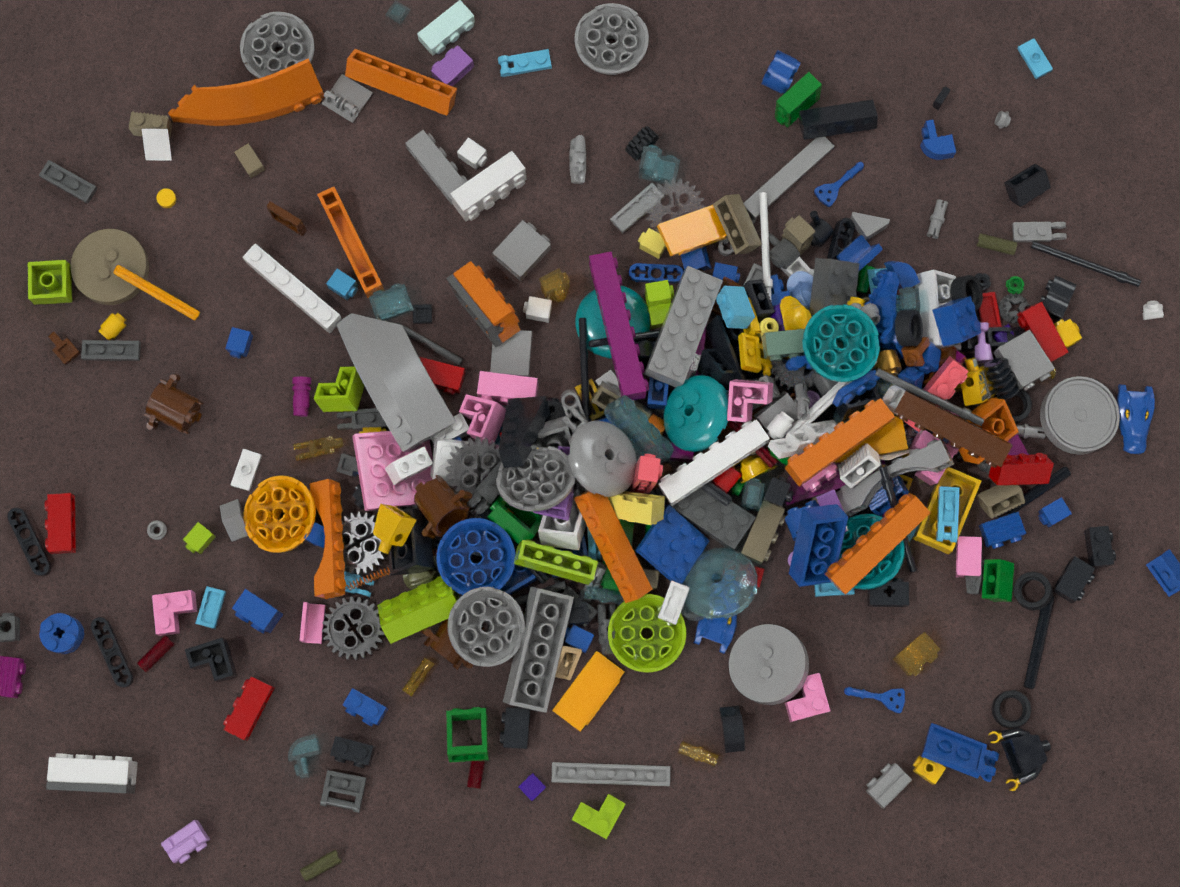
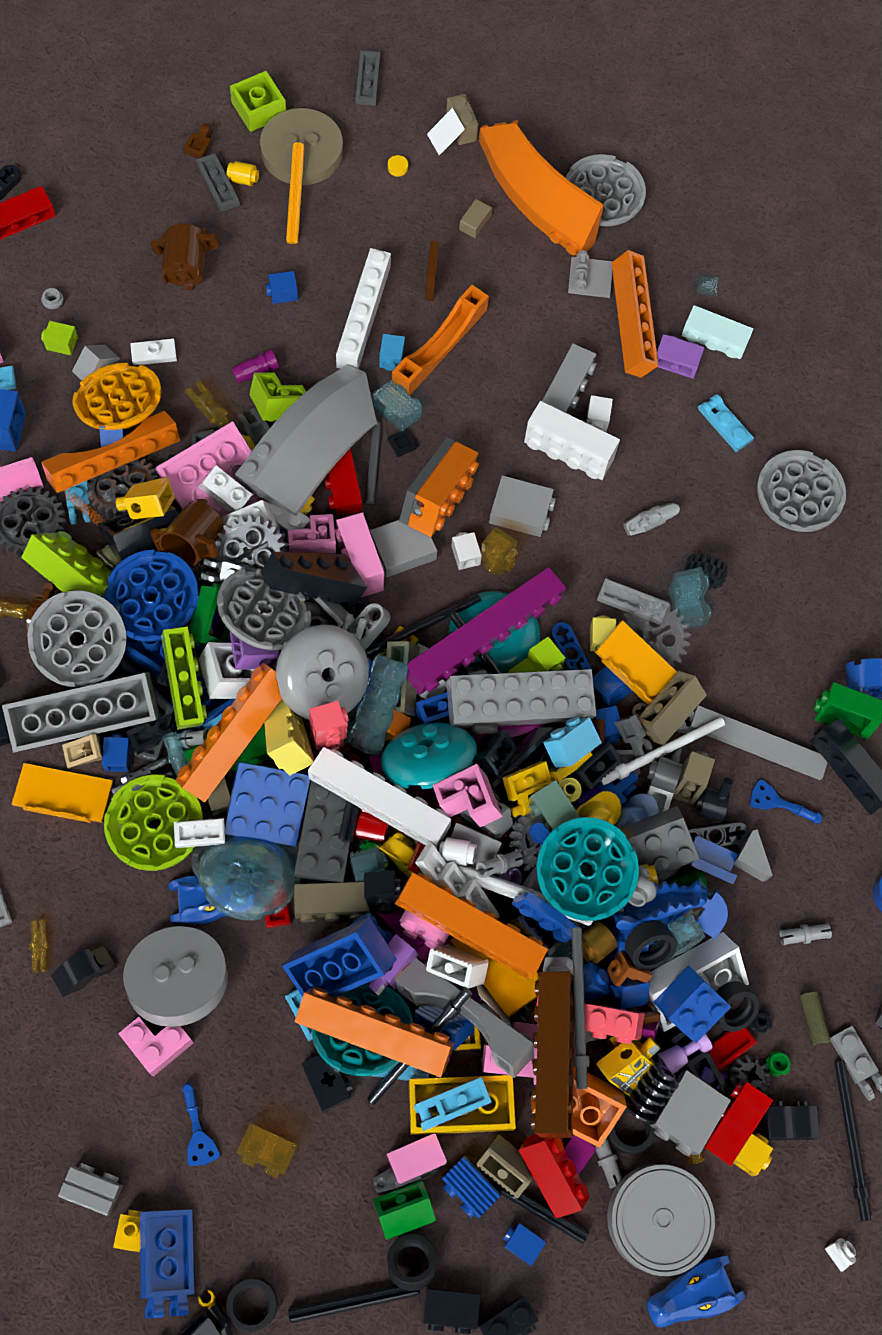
camera: 55 degrees right, 10 degrees down
none -> dark grey plate [614,714,652,757]

